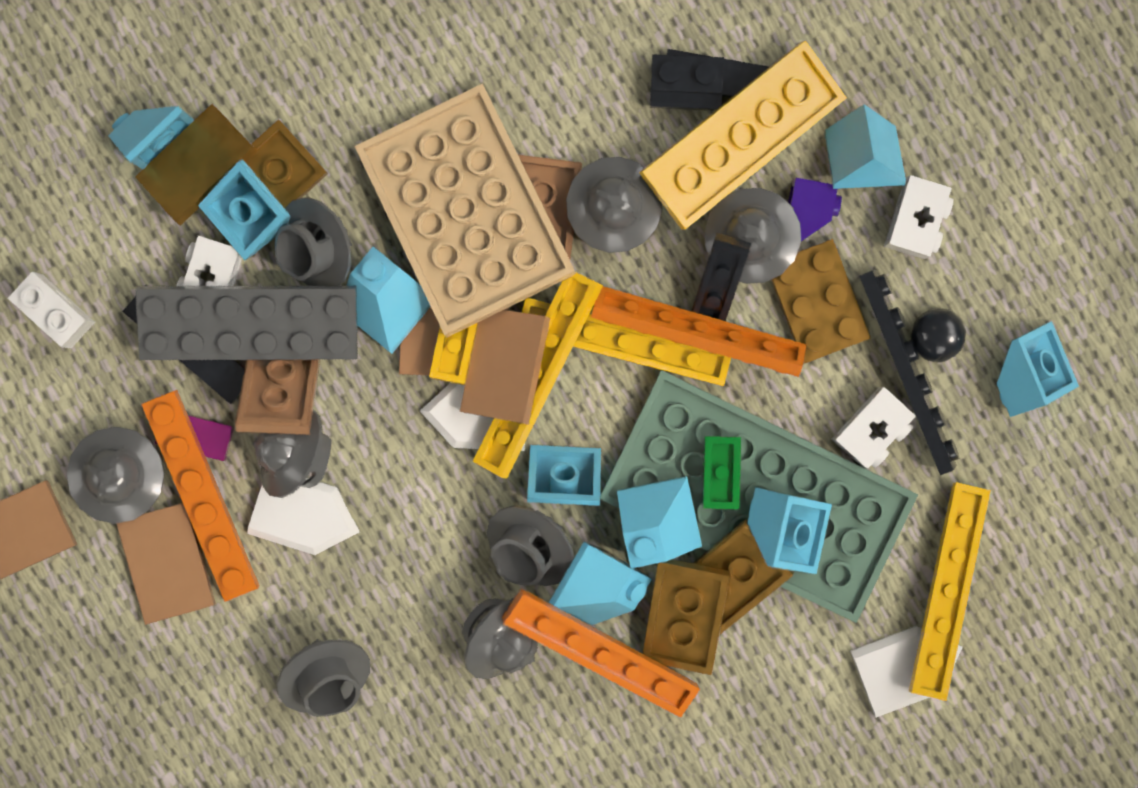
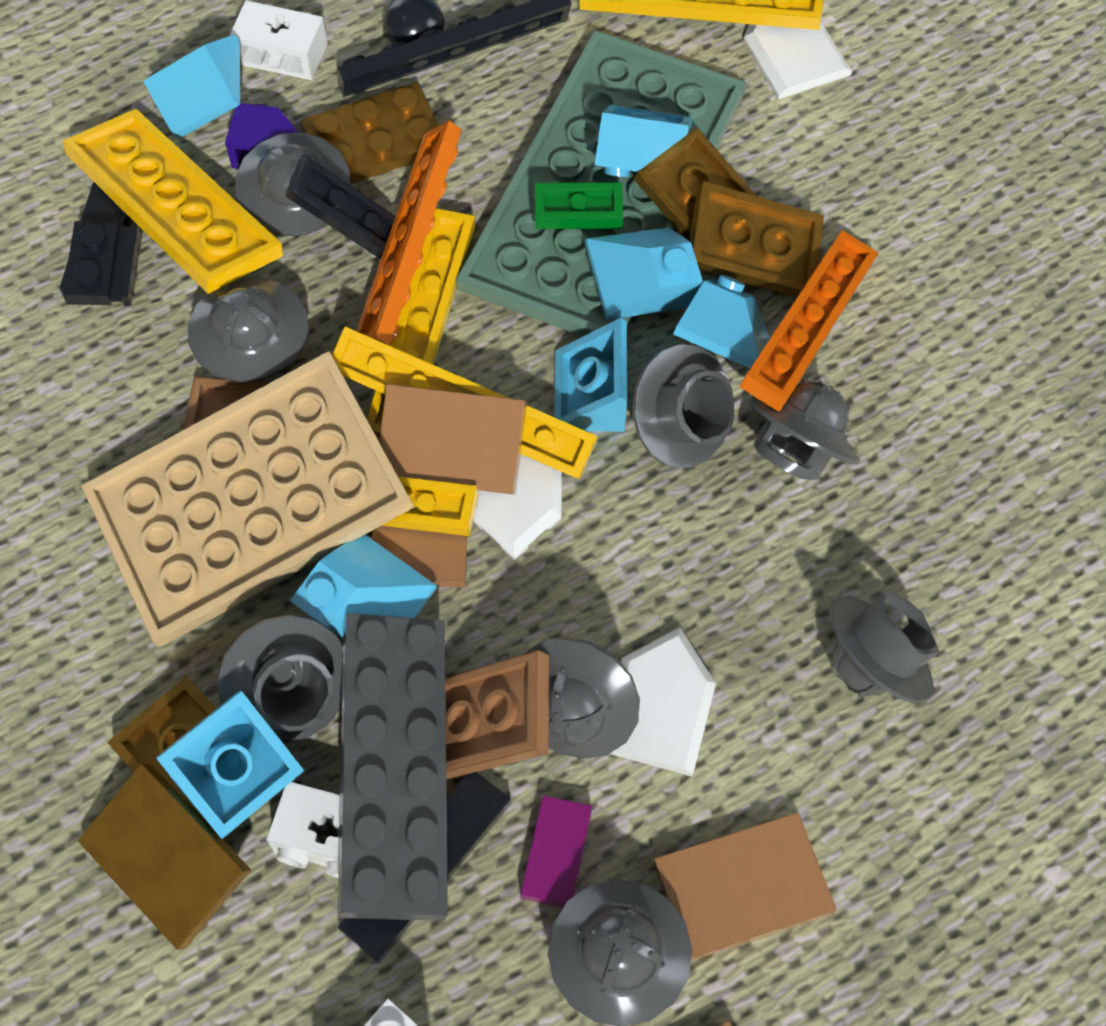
camera: 90 degrees left, 25 degrees down
medium azure slope [108,106,194,169] -> none
orange plate [141,390,260,602] -> none
white brick [831,387,916,469] -> none

